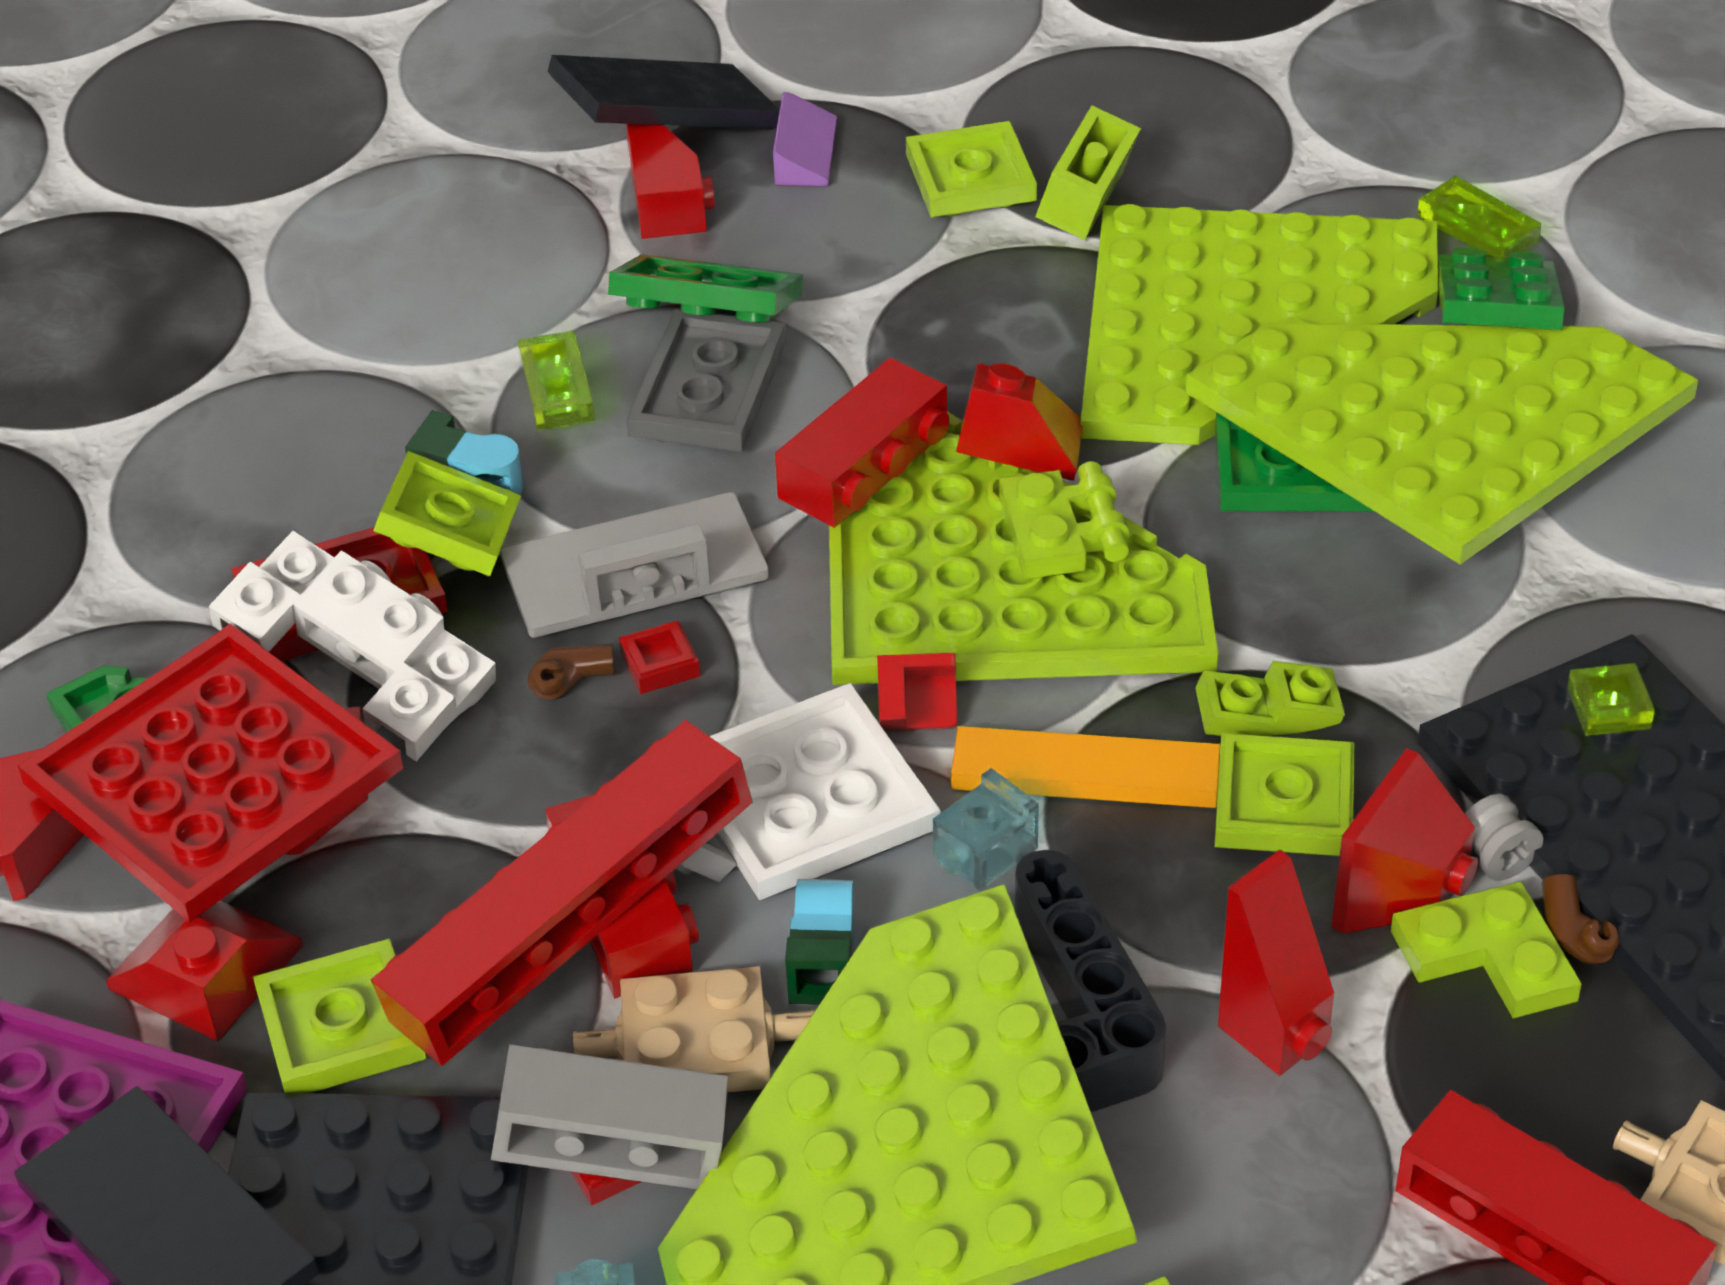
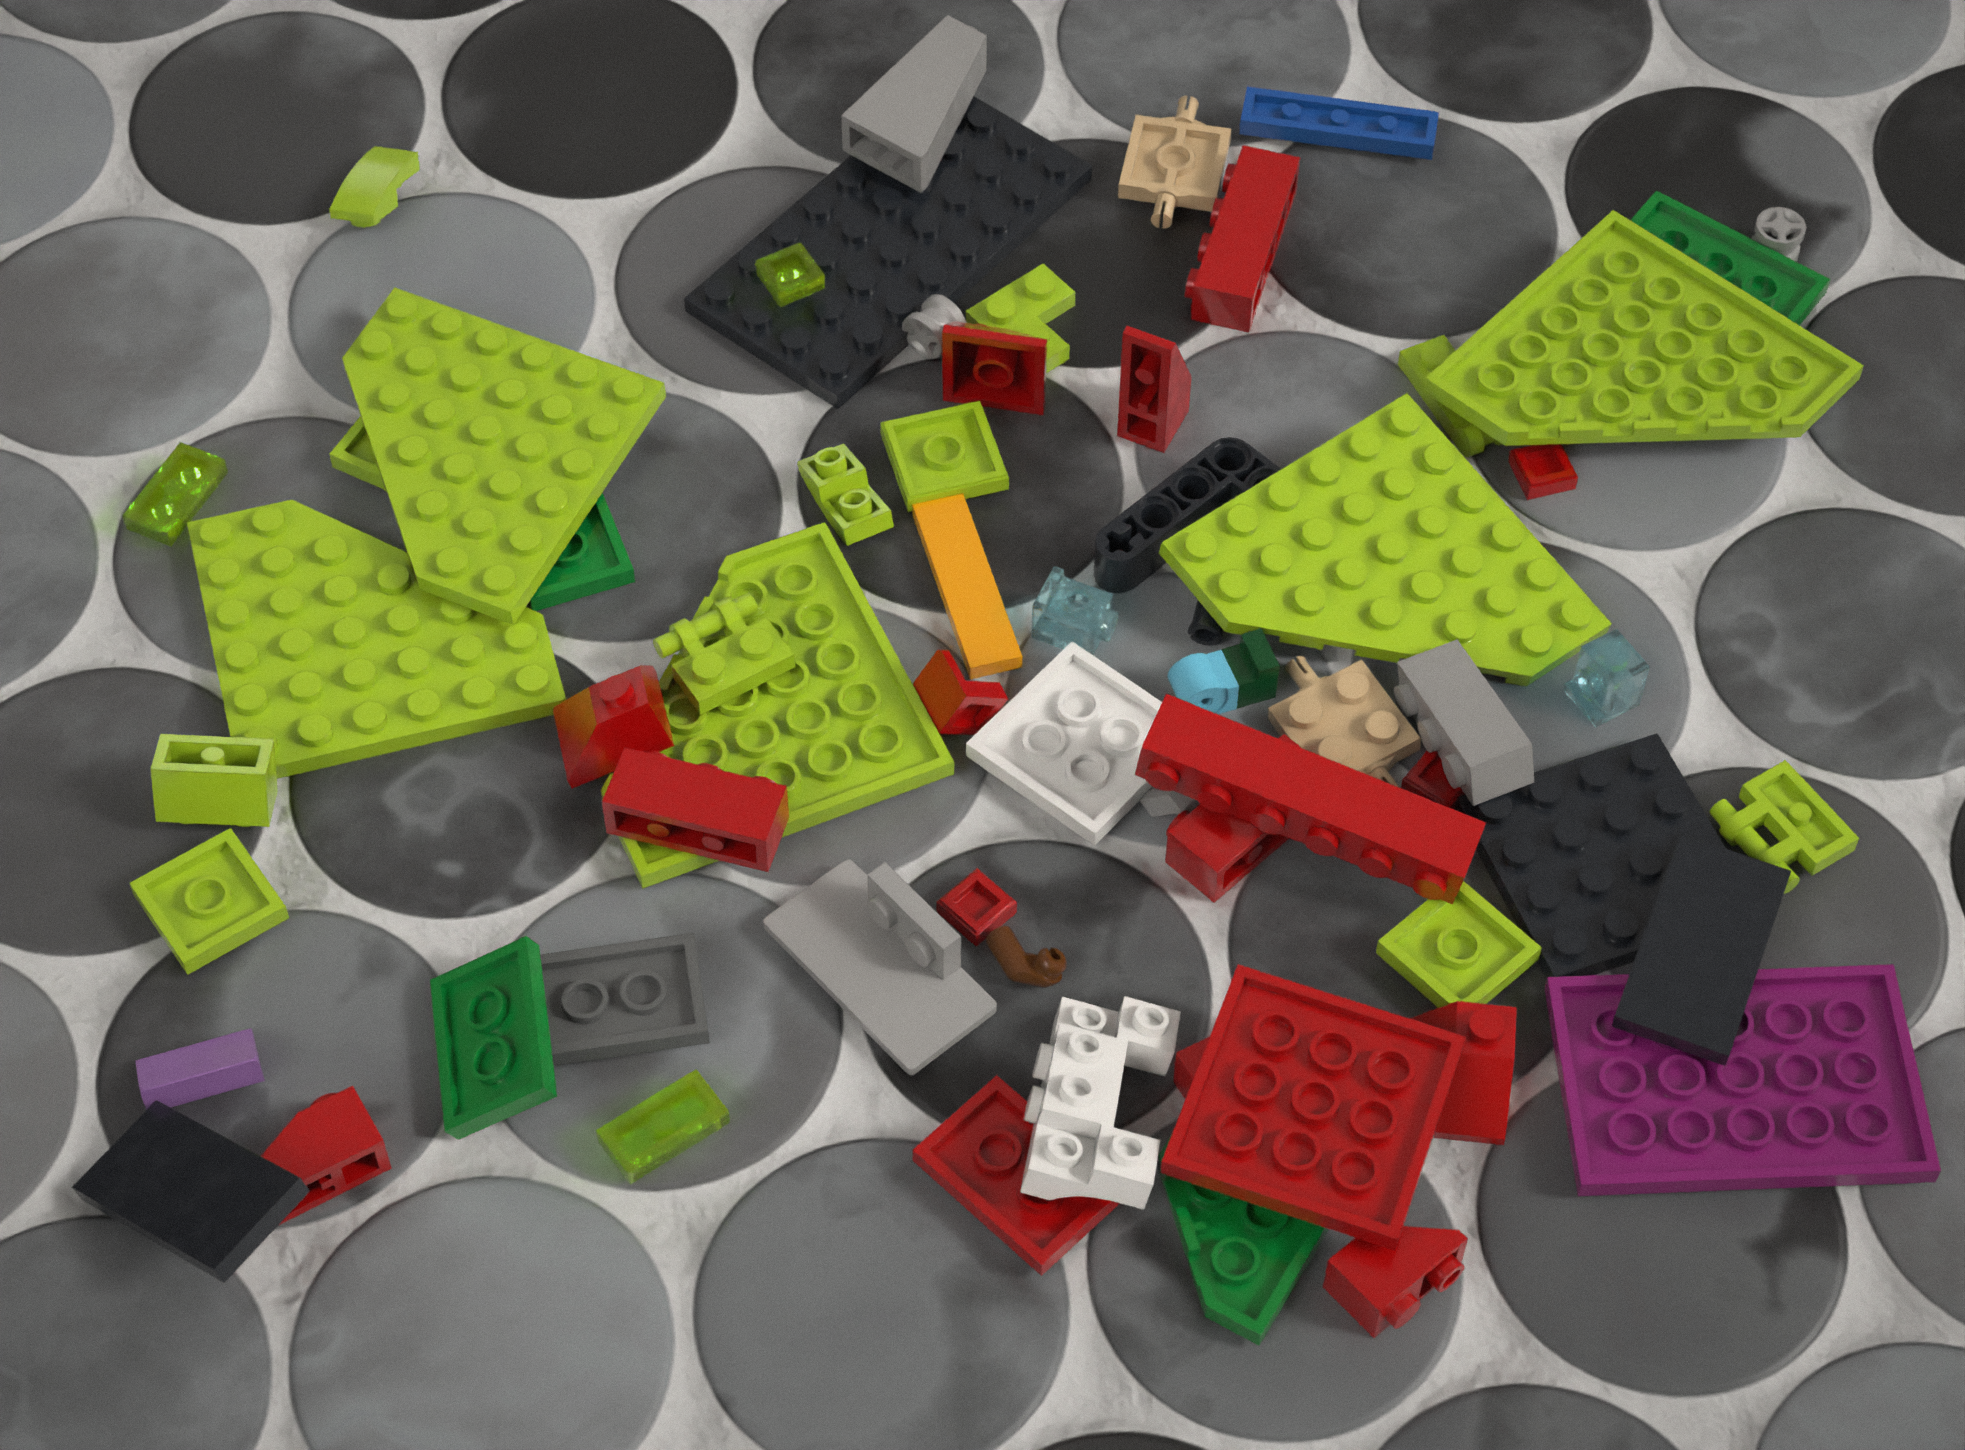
camera: 115 degrees left, 10 degrees up
lime plate [373,451,522,576] -> none
medium azure leg [405,410,524,495] -> none
green plate [1438,248,1565,330] -> none
reddish brown arm [1541,874,1620,964] -> none

